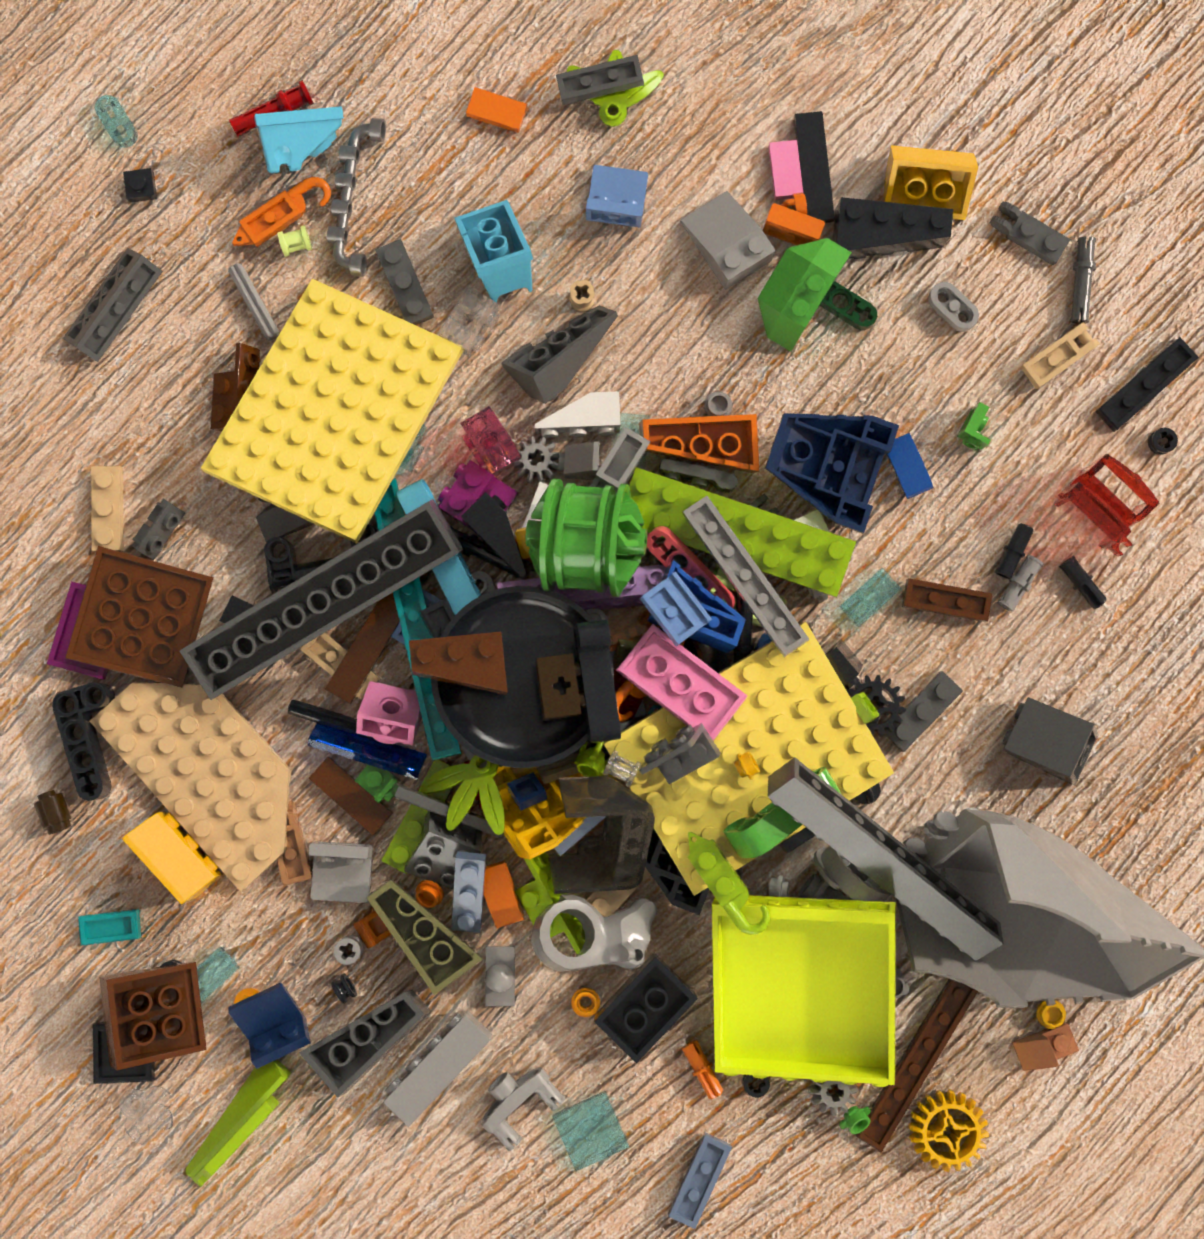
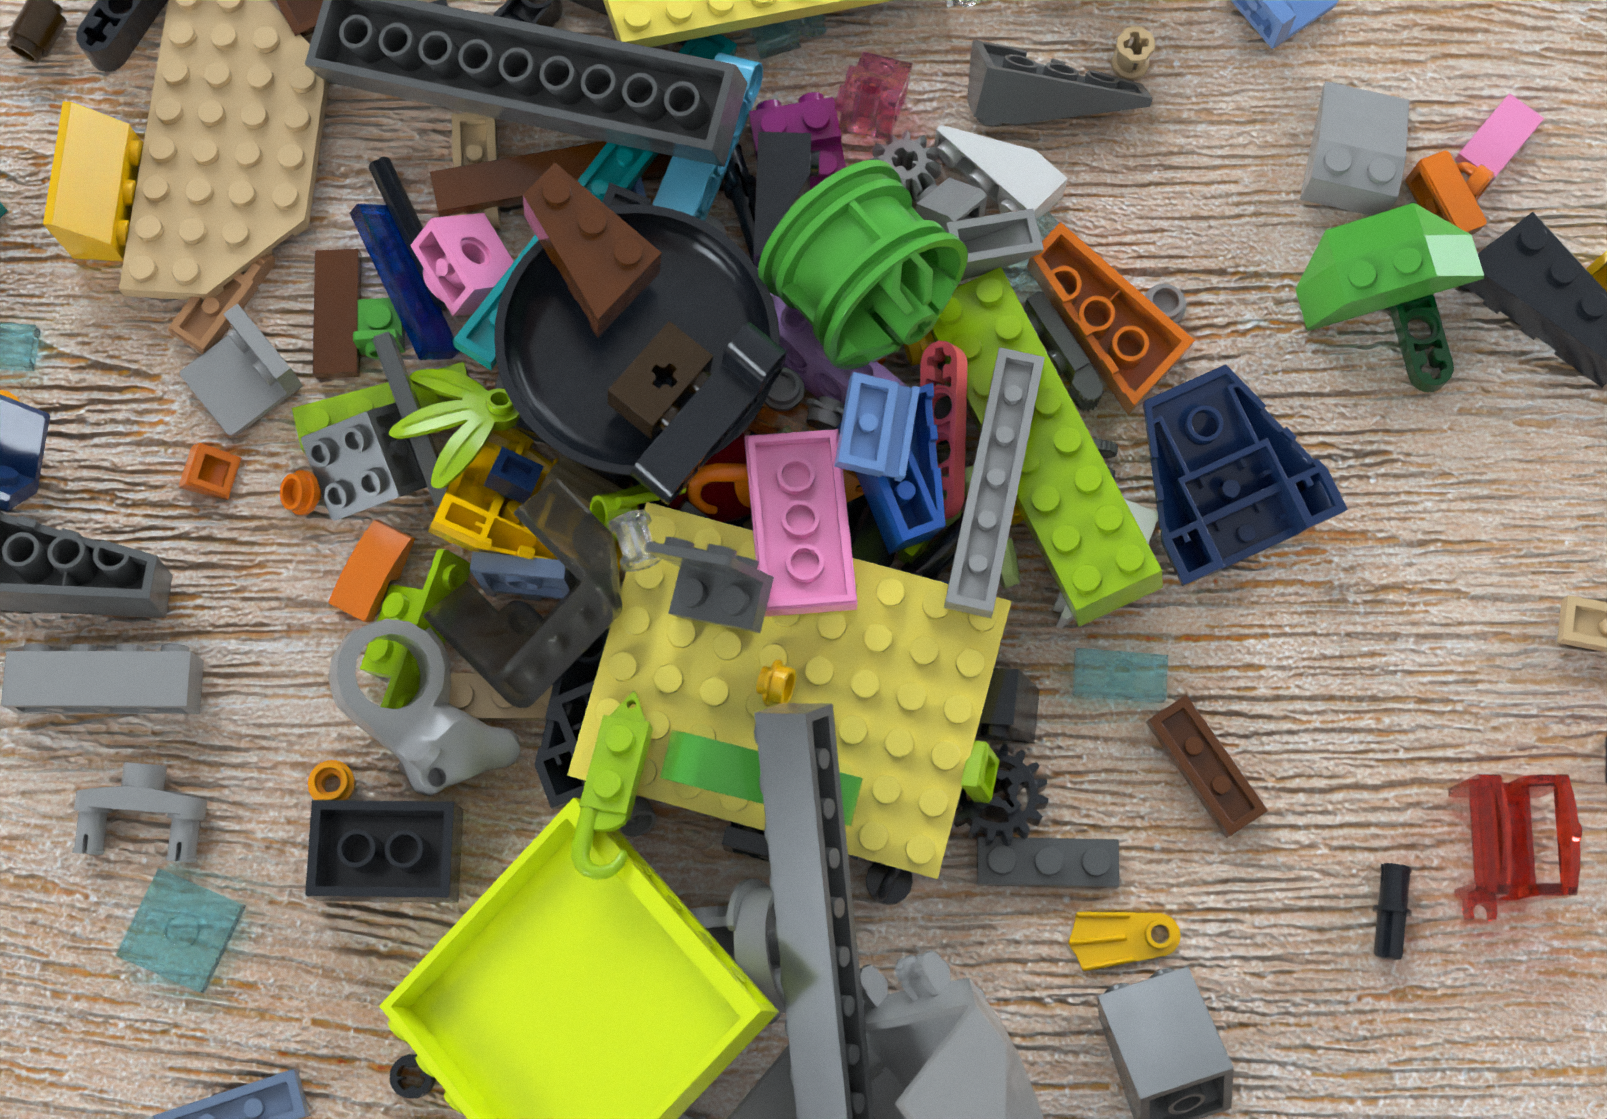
camera: 55 degrees right, 10 degrees down
black bush [331,973,357,1004] -> none
light grey bush [334,934,364,965] -> none
olive wedge [366,879,483,995] -> none
sand blue plate [451,851,486,933] -> none
light grey tile [485,946,515,1006] -> none
orange axle [681,1039,723,1099] -> none
white plate [769,875,789,897] -> none
black tile [794,111,835,223] -> none
blue slope [887,433,934,499] -> none
light grey plate [928,282,979,332] -> none
bright green bracket [957,402,991,450] -> none
black axle [994,523,1034,580] -> none
light grey pin [997,555,1043,612] -> none
none -> light grey plate [806,396,844,433]
none -> yellow piece [1068,912,1180,972]

